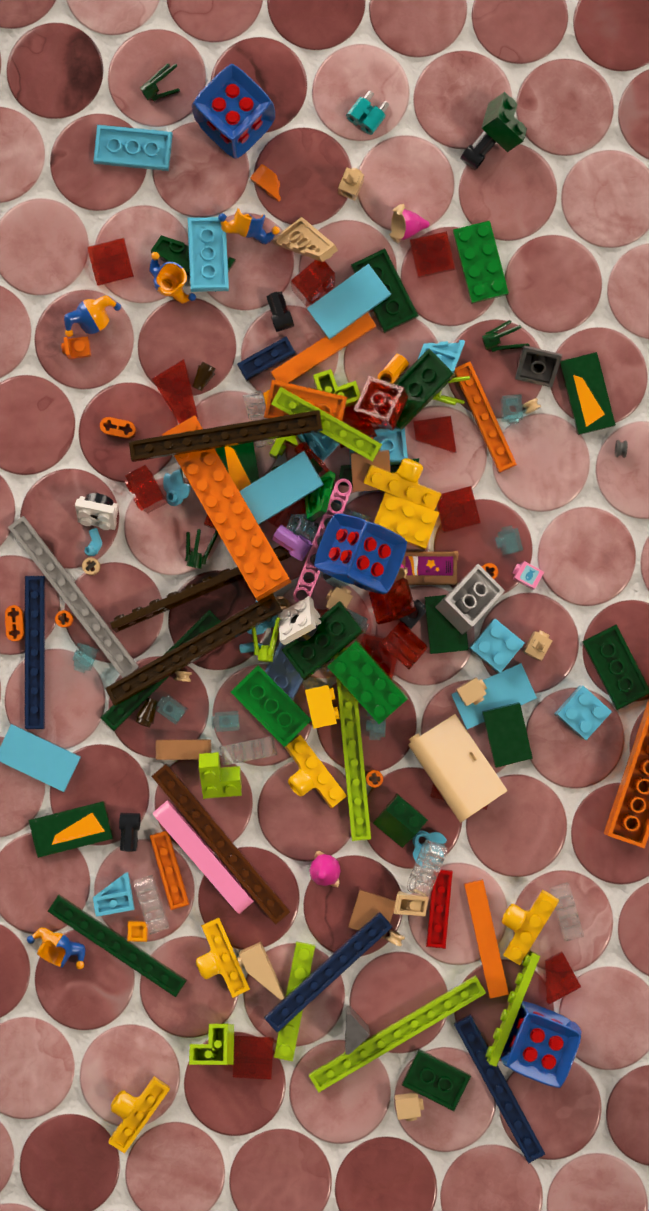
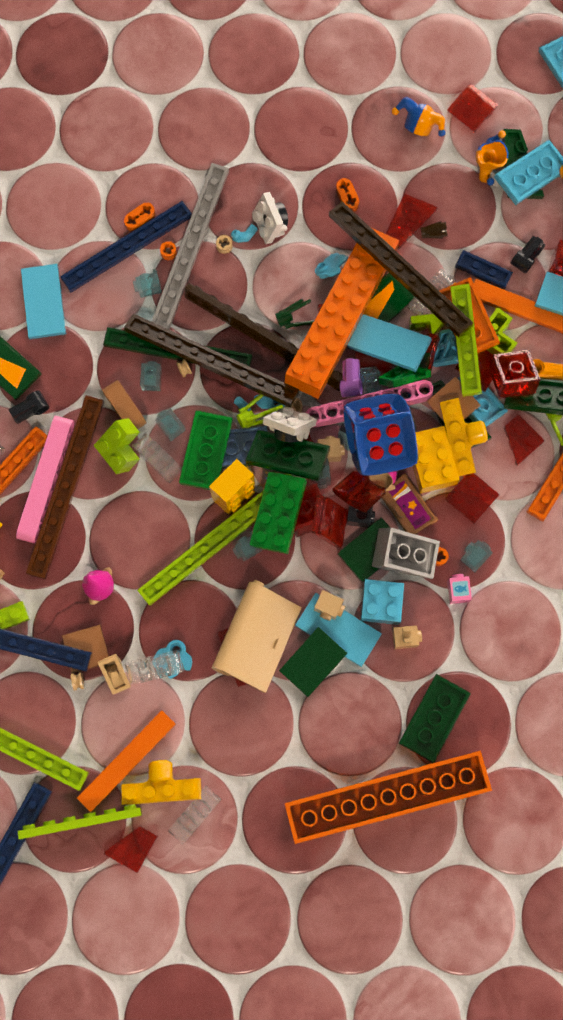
camera: 55 degrees right, 10 degrees down
orange bracket [61,336,91,359] -> none
clear red brick [125,465,167,514] -> none
dark brown cone [136,698,158,728] -> none
yellow plate [285,735,347,808] -> none
orange bush [366,770,383,788] -> none
dark green slope [373,793,428,848] -> none
red tile [426,869,453,949] -> none
blue piece [500,1001,582,1088] -> none
medium azure brick [554,685,612,740] -> none

